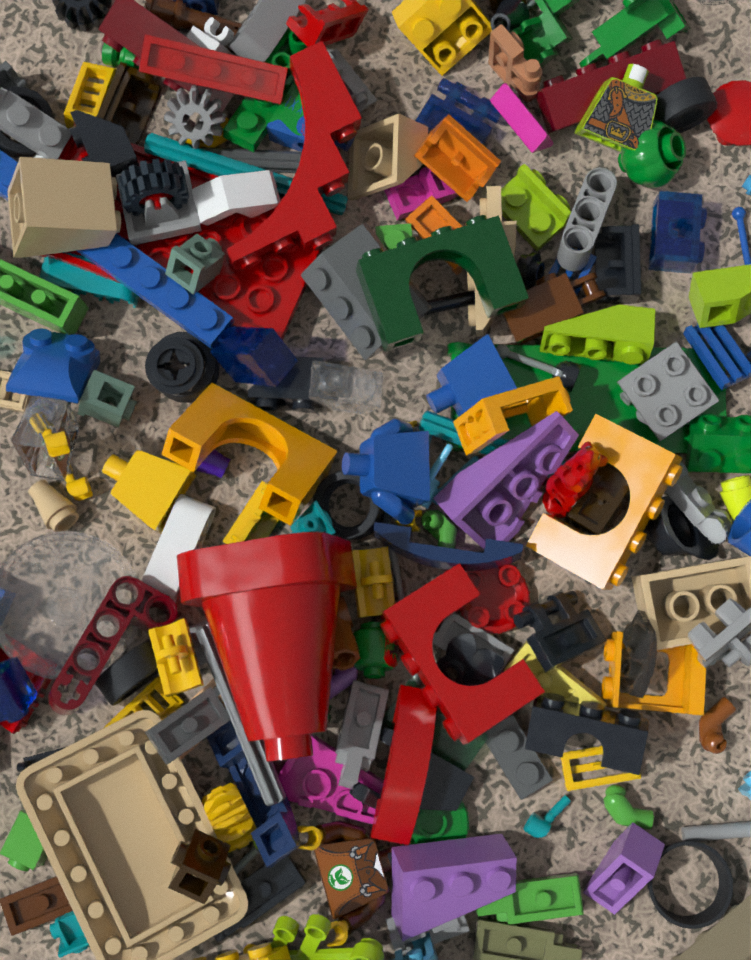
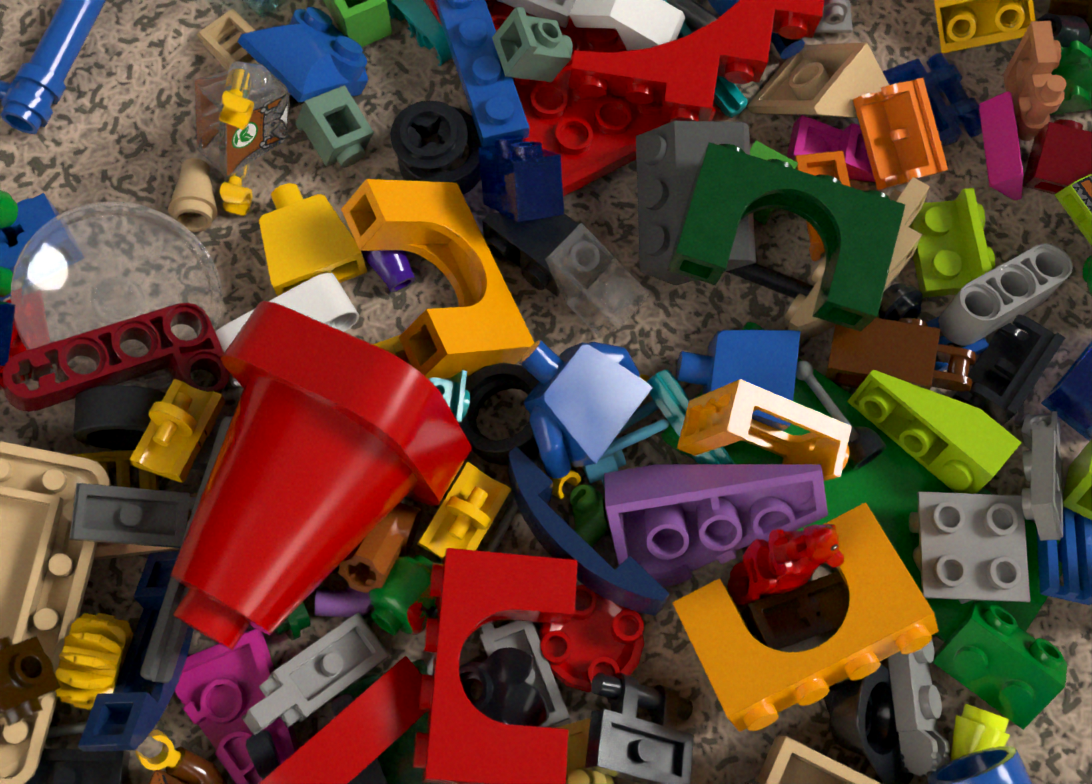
camera: 30 degrees right, 10 degrees down
none -> light grey hinge [1021,411,1063,541]

